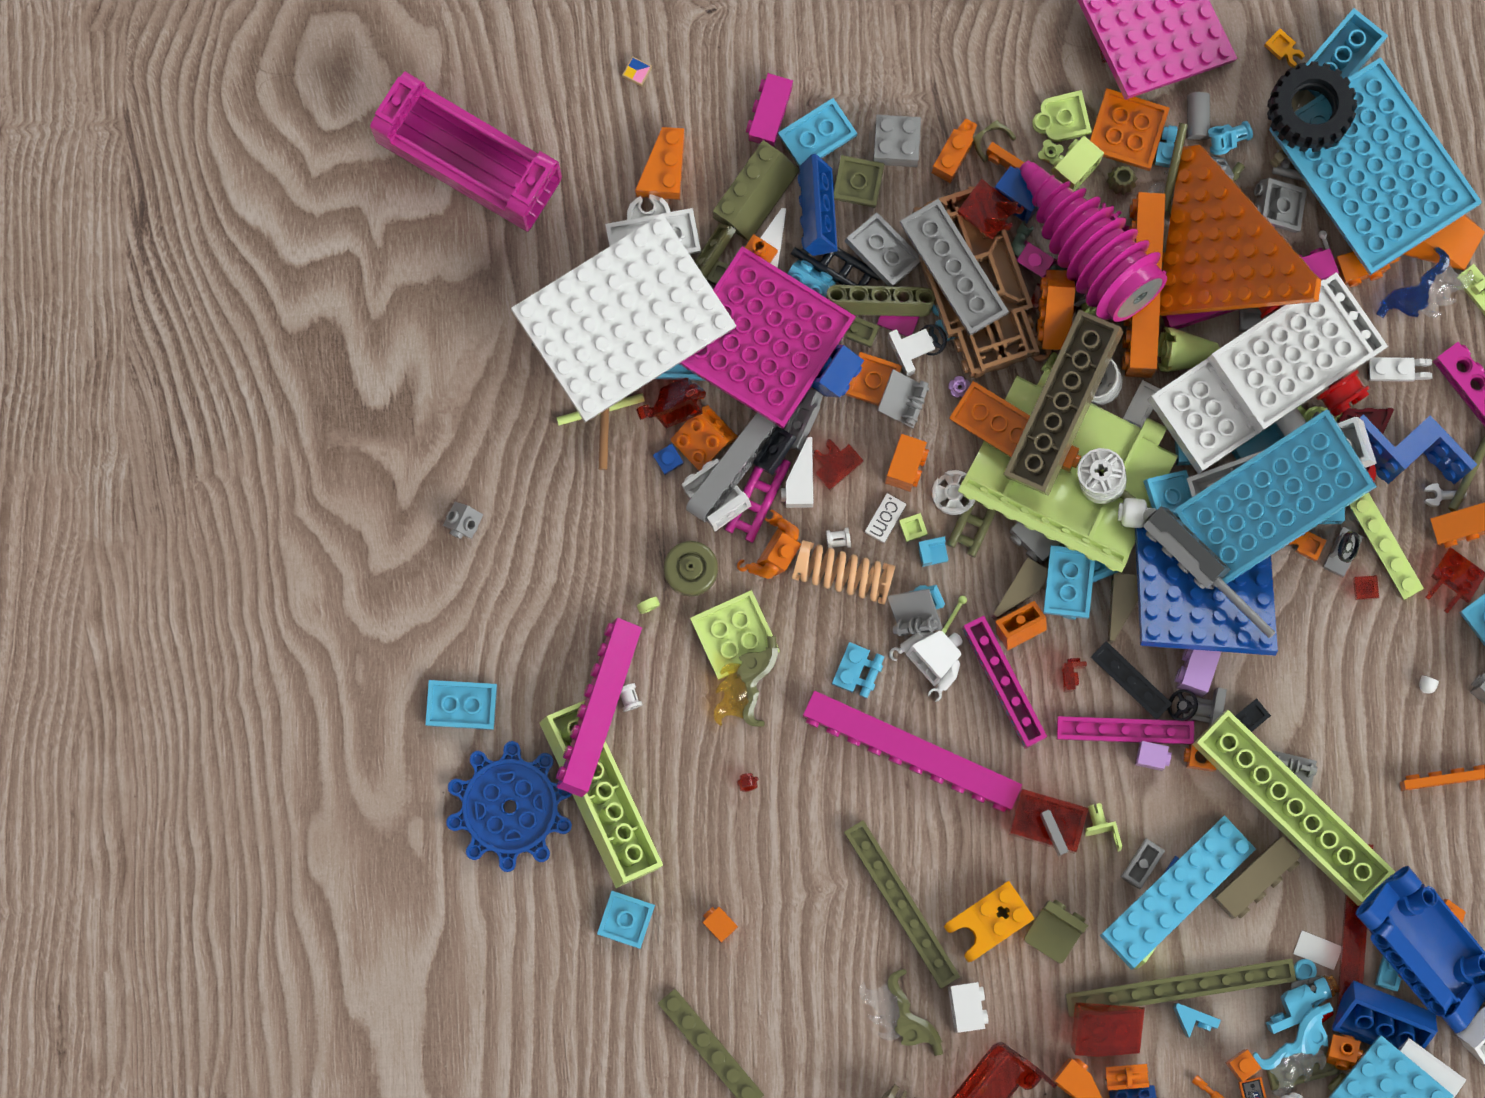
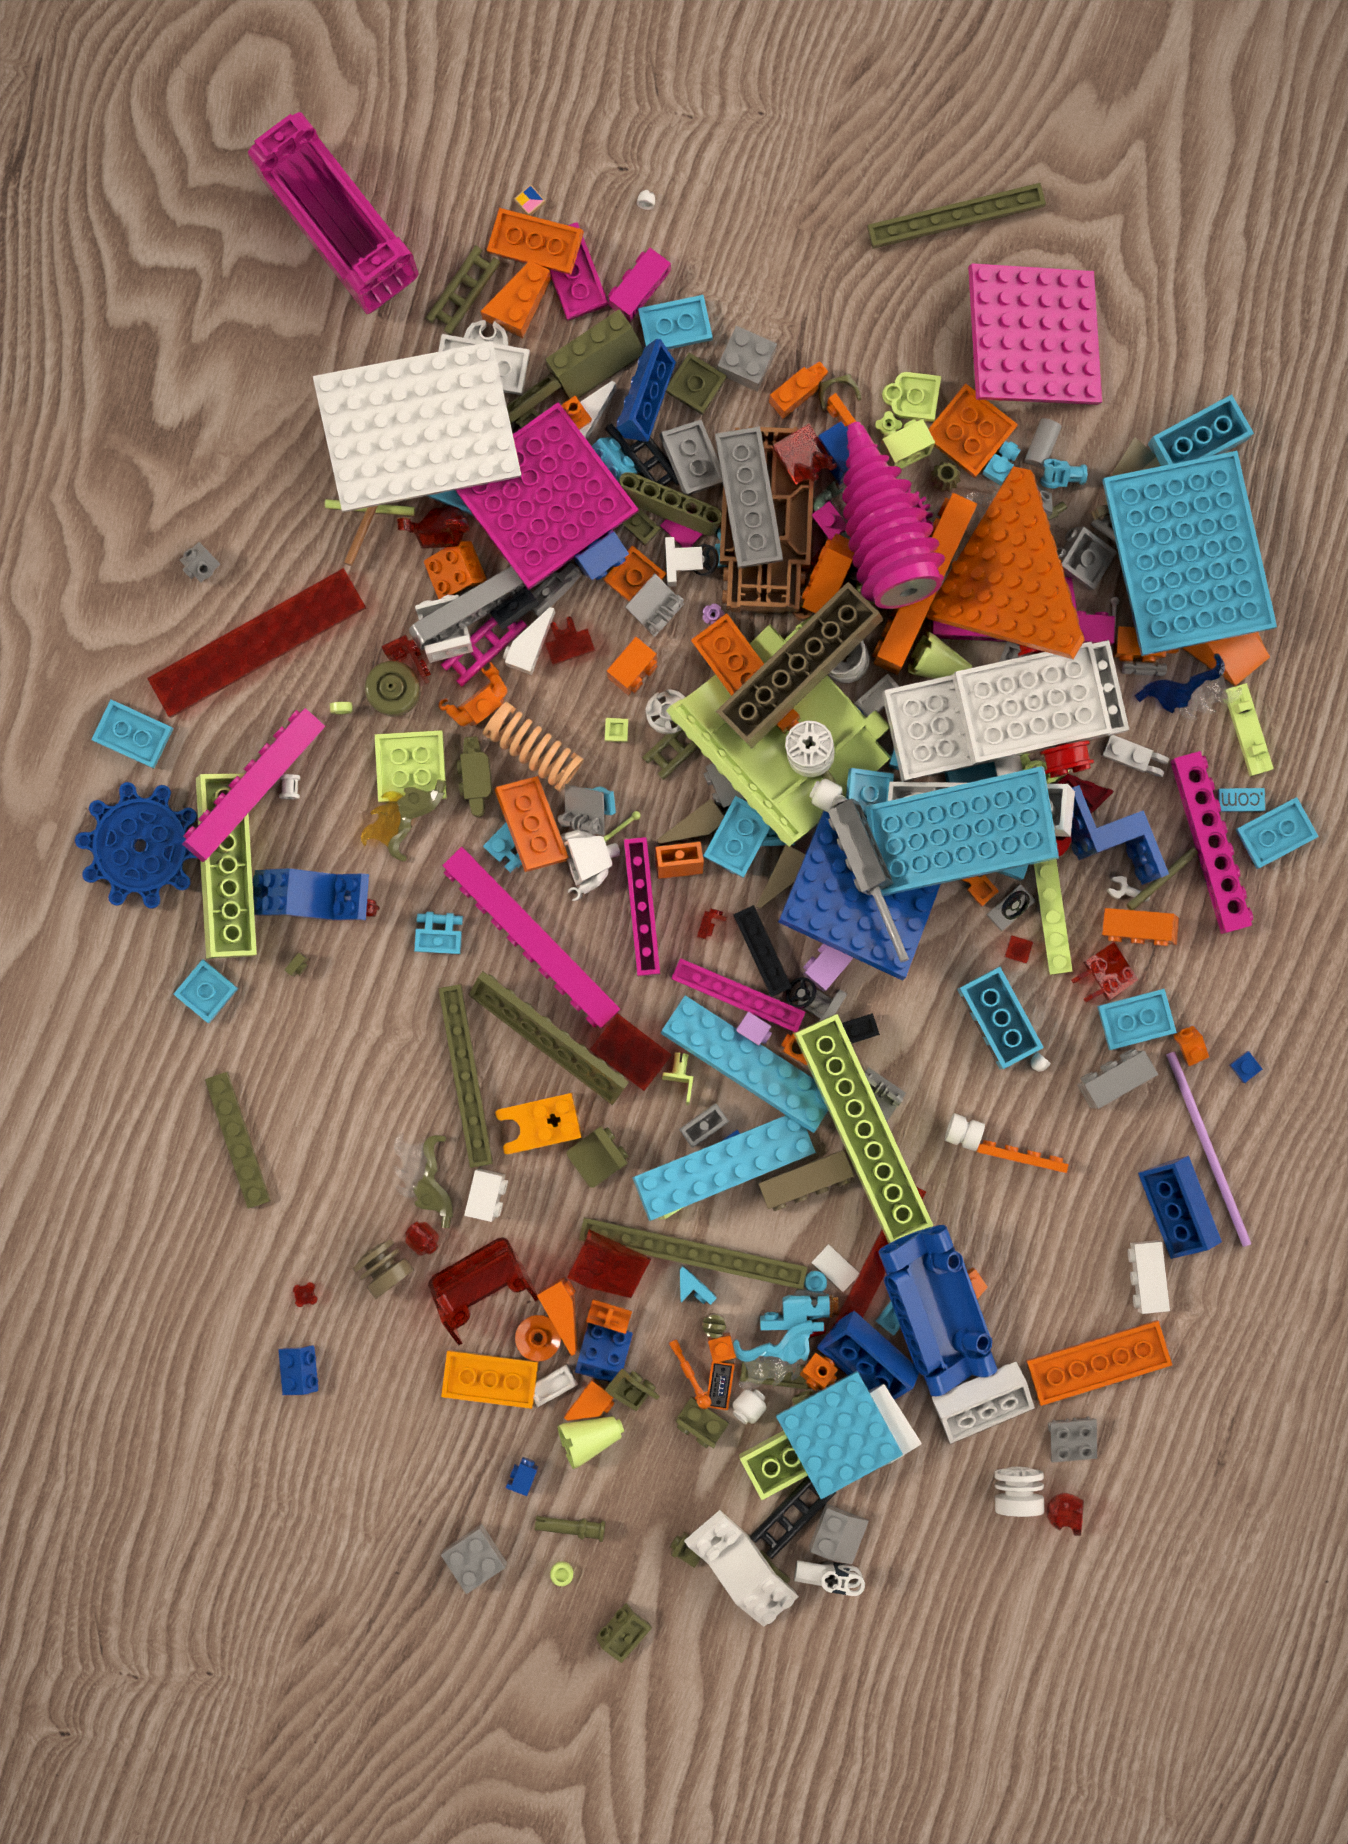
camera: 25 degrees right, 5 degrees up
blue plate [653,444,684,475] -> none
orange brick [702,907,738,943] -> none
white bush [826,528,851,548] -> none
white tile [865,493,906,543] -> none
medium azure panel [917,537,948,567] -> none
light grey tile [1039,810,1068,857] -> none
olive bar [1164,123,1188,212] -> none
light orange plate [1264,28,1305,68] -> none
black tyre [1267,61,1357,152] -> none
none -> clear red plate [147,568,366,718]
none -> blue bracket [252,868,369,921]
none -> olive plate [285,953,309,977]
none -> clear red bracket [381,635,431,684]
none -> clear red head [405,1221,439,1256]
none -> medium azure plate [414,912,463,954]
none -> olive bar [425,245,501,335]
none -> olive hinge [457,736,493,818]
none -> olive plate [469,971,629,1105]
none -> orange plate [487,208,584,275]
none -> orange plate [494,776,569,872]
none -> dark pink tile [549,222,609,321]
none -> white hinge [637,190,655,210]
none -> medium azure plate [660,995,828,1133]
none -> olive arm [702,1313,726,1338]
none -> white wheel [944,1113,985,1151]
none -> medium azure brick [957,967,1044,1069]
none -> light grey axle [1122,661,1167,676]

